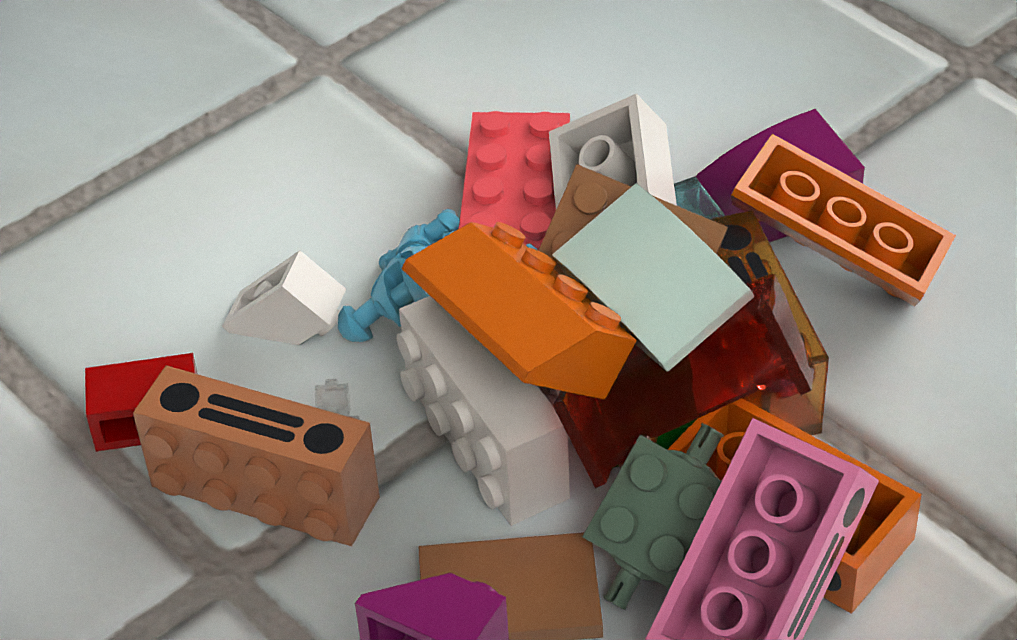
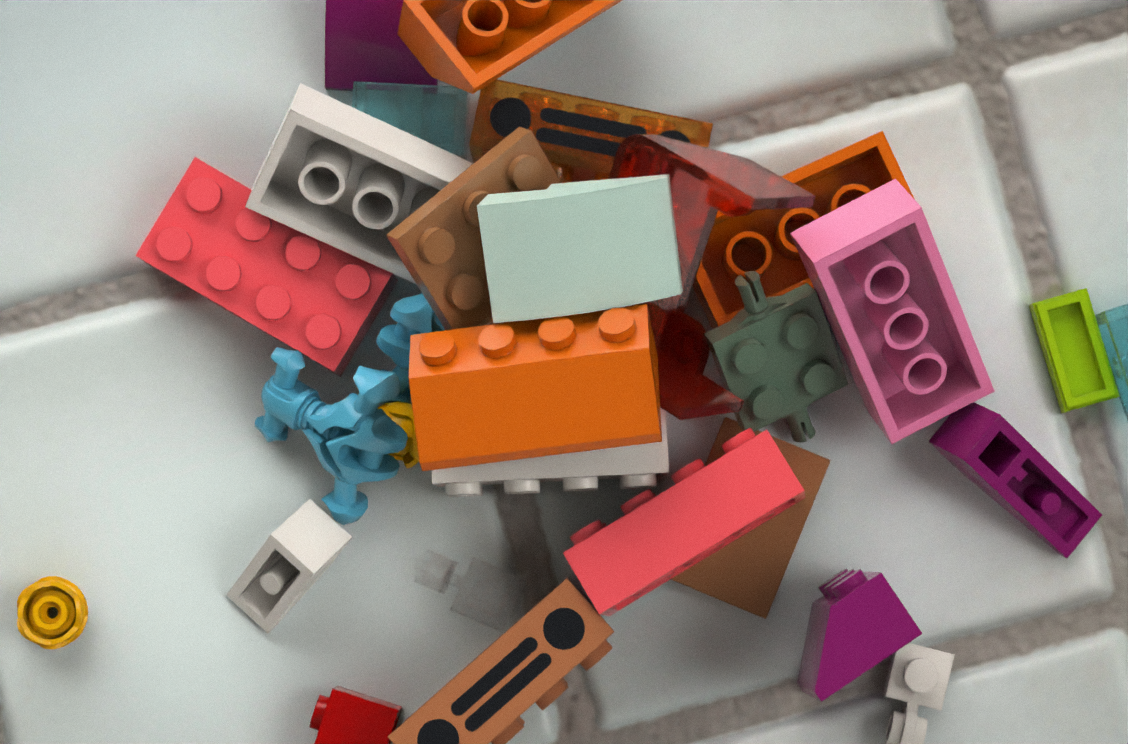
camera: 65 degrees left, 40 degrees up
none -> yellow plate [17,576,88,649]
none -> coral brick [563,428,805,616]

